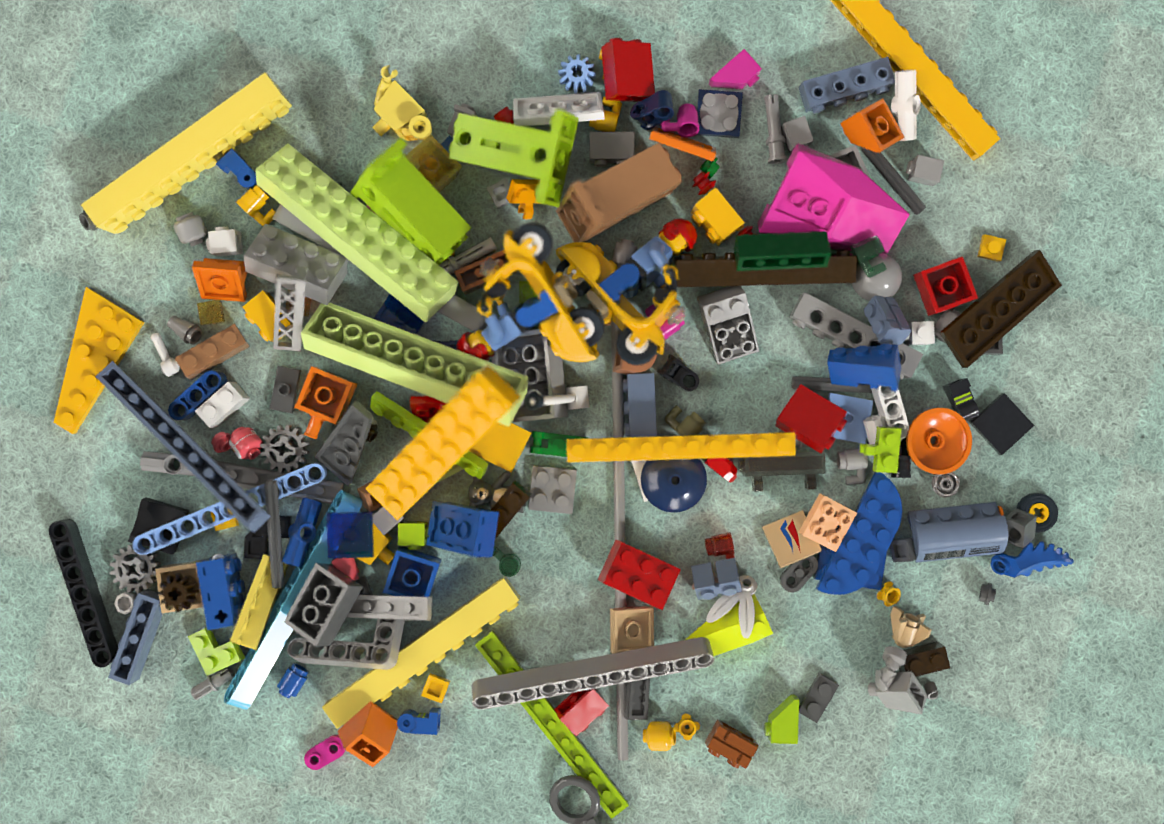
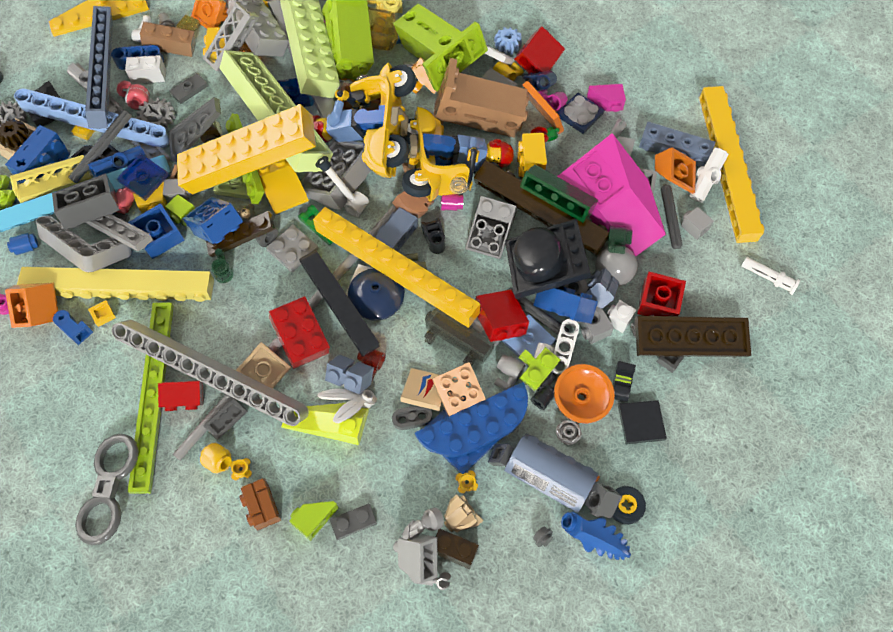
camera: 35 degrees right, 25 degrees down
orange brick [294,366,358,439] -> none
red rock [703,457,738,483] -> none
yellow plate [977,234,1007,262] -> none
none -> black beam [299,250,380,357]
none -> black piece [505,219,591,299]
none -> white pin [741,256,801,295]

